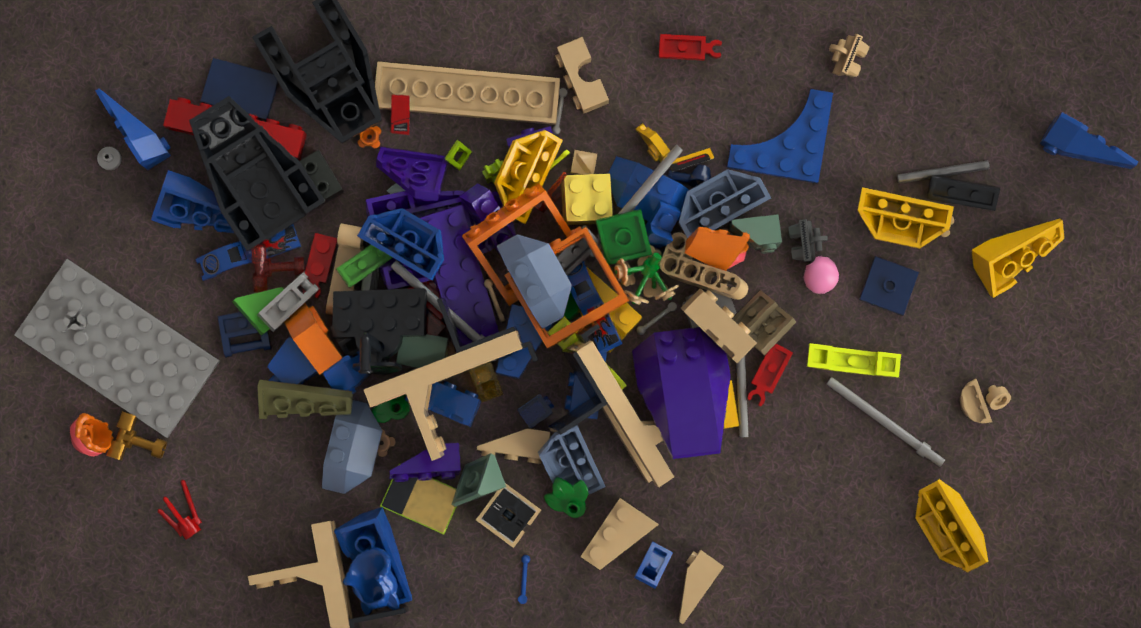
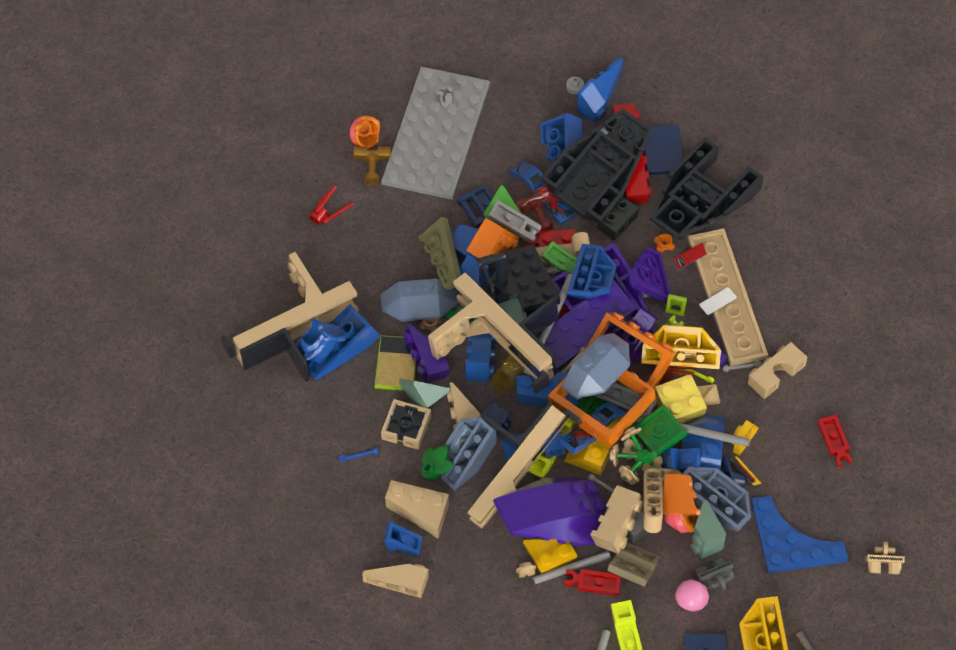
camera: 70 degrees right, 25 degrees down
none -> tan plate [516,562,536,578]
none -> white sticker [699,287,737,315]

